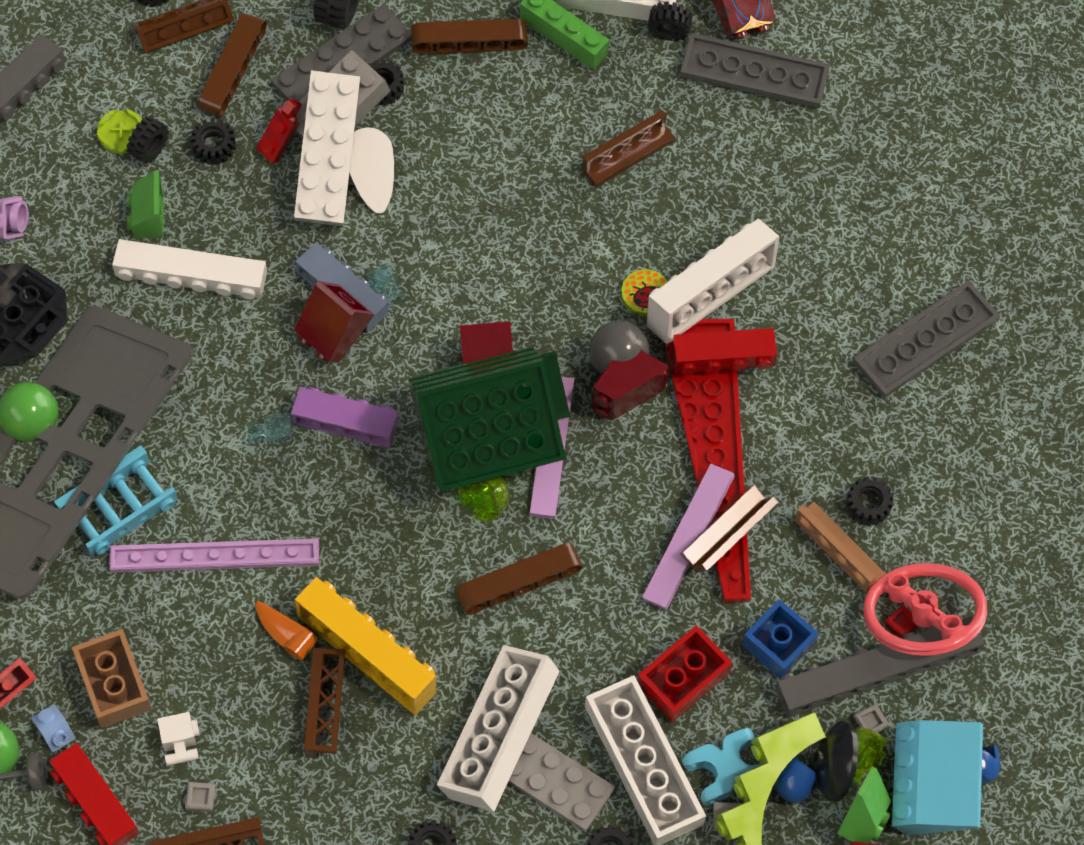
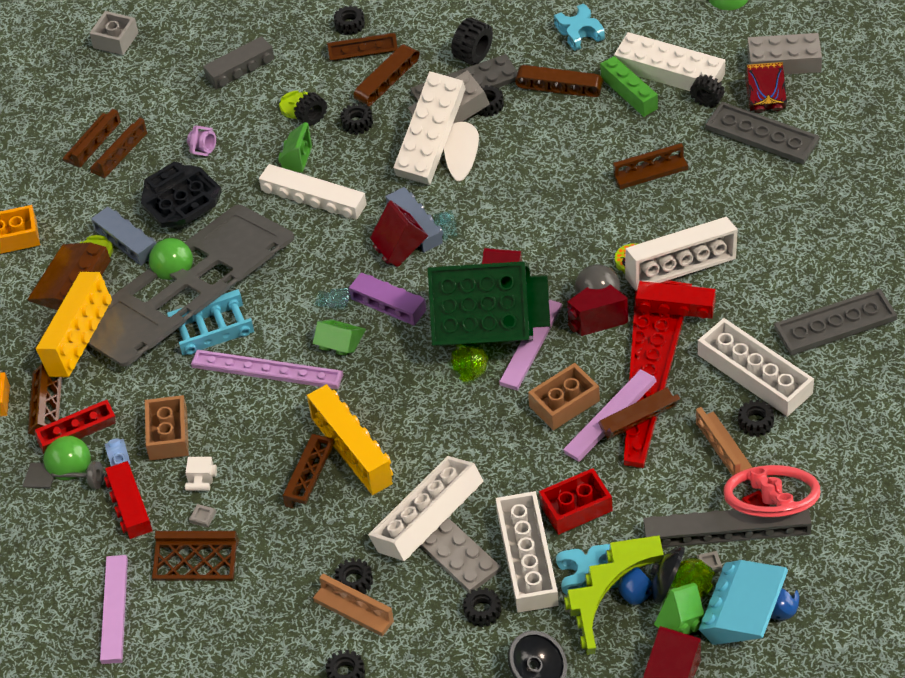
camera: 25 degrees right, 15 degrees down
orange piece [255,601,318,661] -> none
red hinge [256,99,302,164] -> none
reddish brown beam [455,543,583,615] -> none
blue brick [741,599,819,679] -> none
none -> bright green slope [313,319,366,355]
none -> medium nougat brick [528,363,600,431]
none -> white brick [698,318,814,416]

